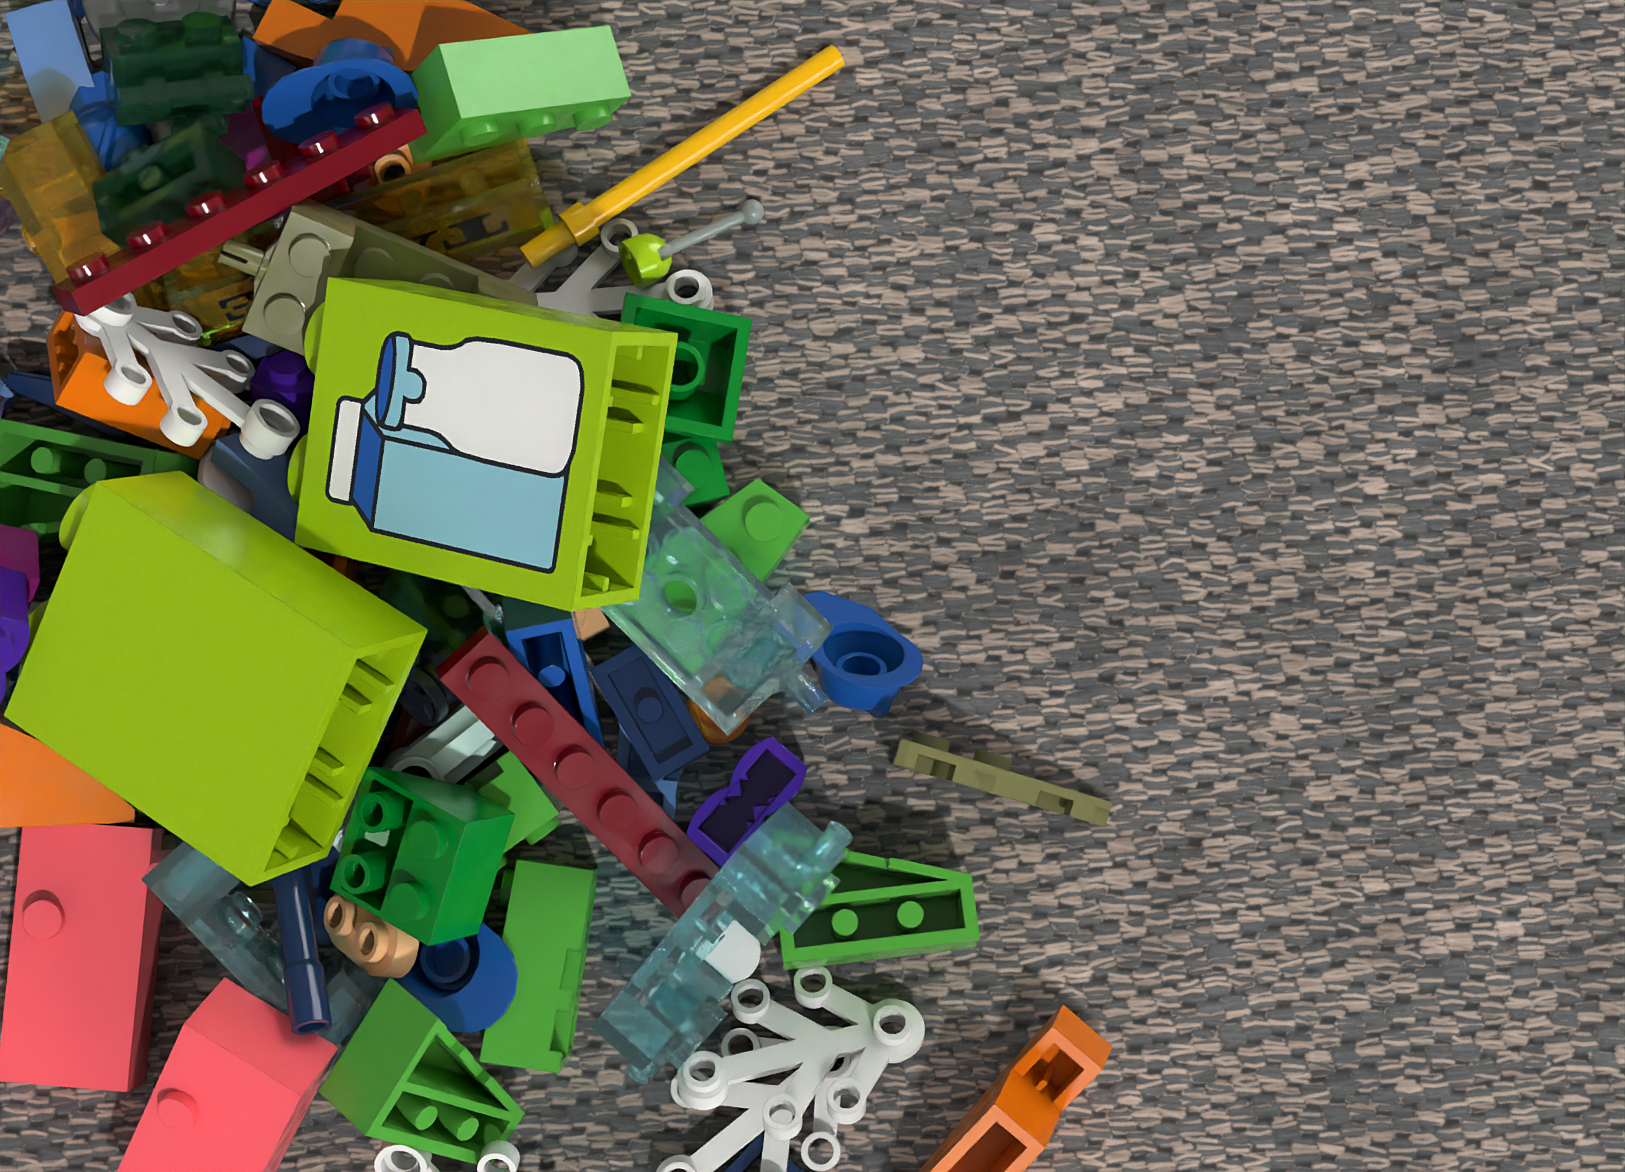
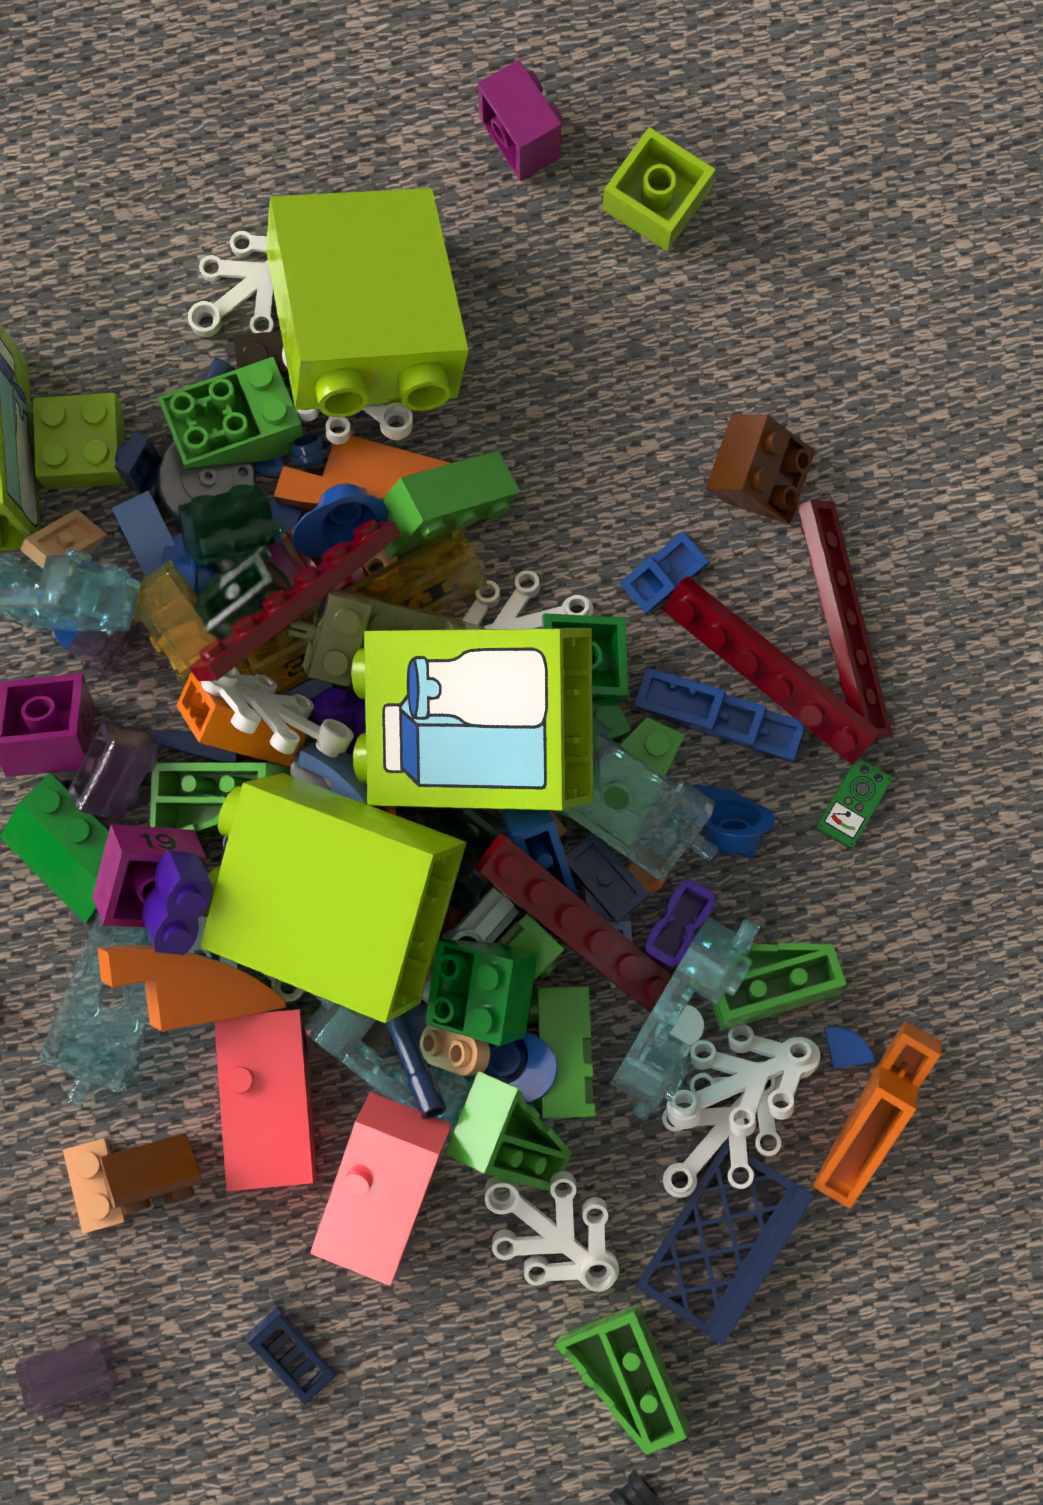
camera: 15 degrees left, 5 degrees down
yellow bar [519,44,845,270] -> none
hinge [618,199,764,289] -> none
olive wing [891,731,1113,827] -> none
none -> blue slope [619,531,710,614]
none -> blue slope [634,668,806,764]
none -> dark red plate [663,576,881,765]
none -> reddish brown slope [706,415,815,525]
none -> dark red plate [798,500,893,740]
none -> tile [815,758,893,850]
none -> blue tile [824,1027,875,1069]

